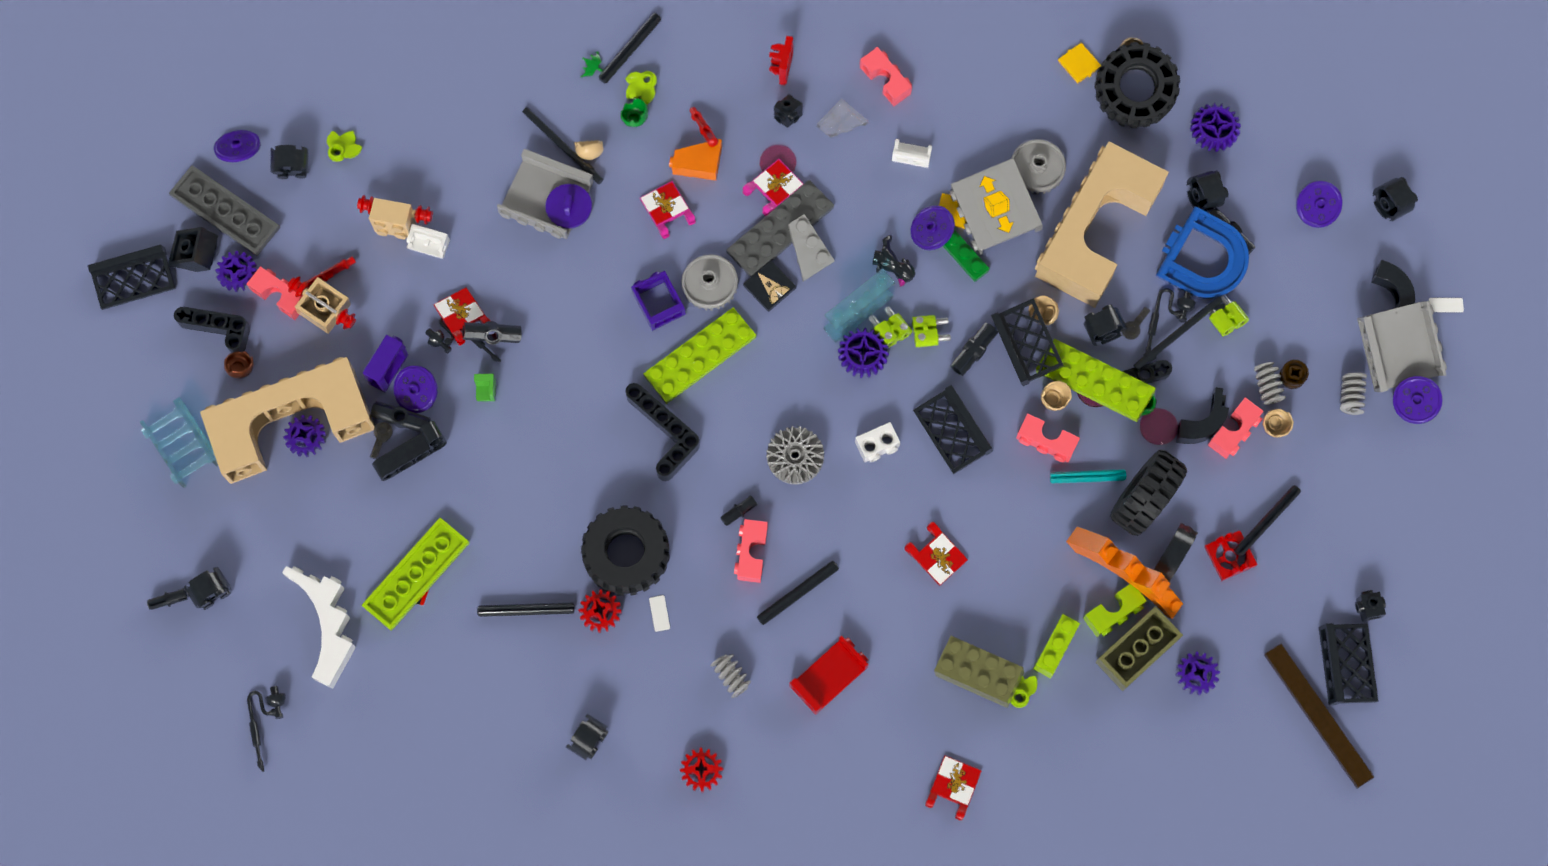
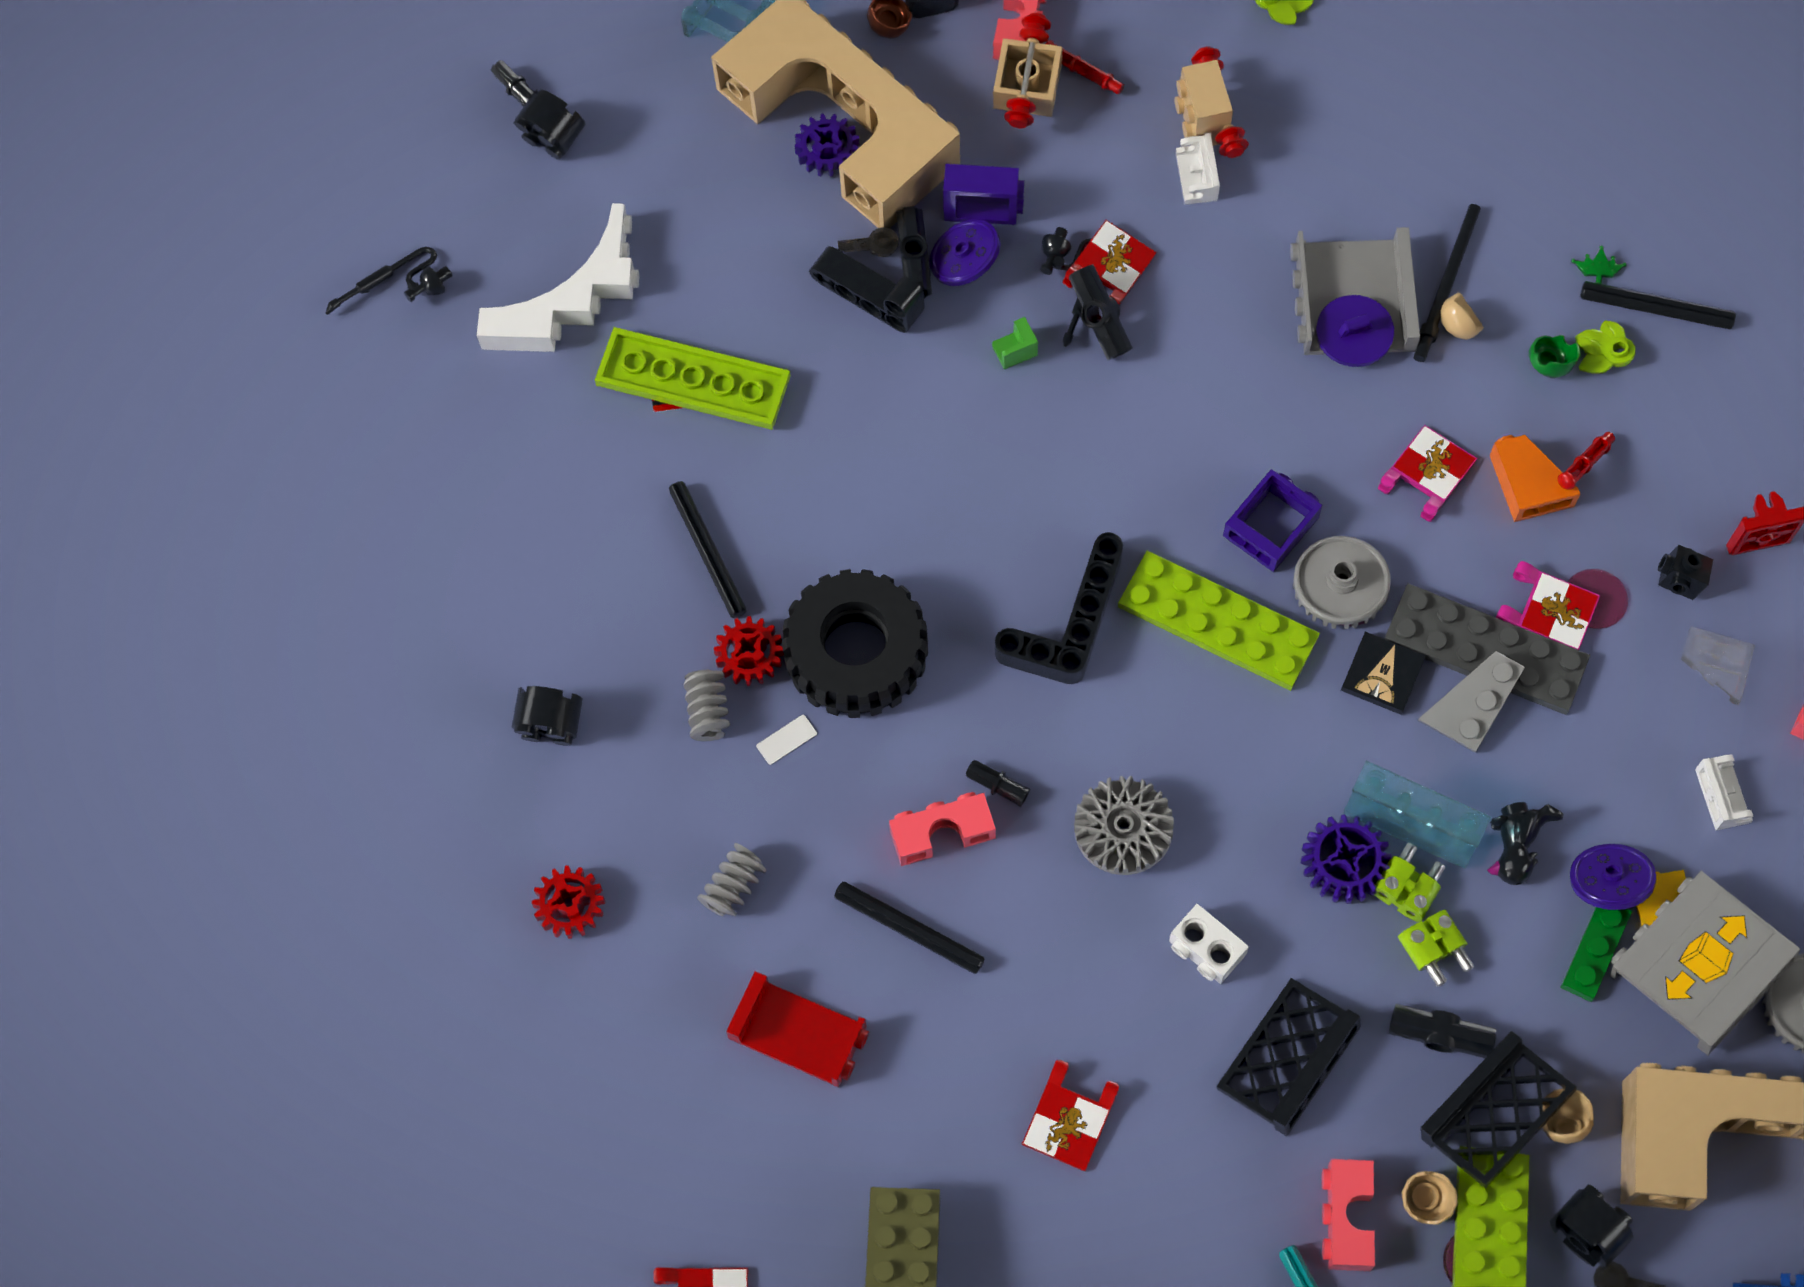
camera: 70 degrees right, 5 degrees down
none -> light grey piece [684,669,730,741]

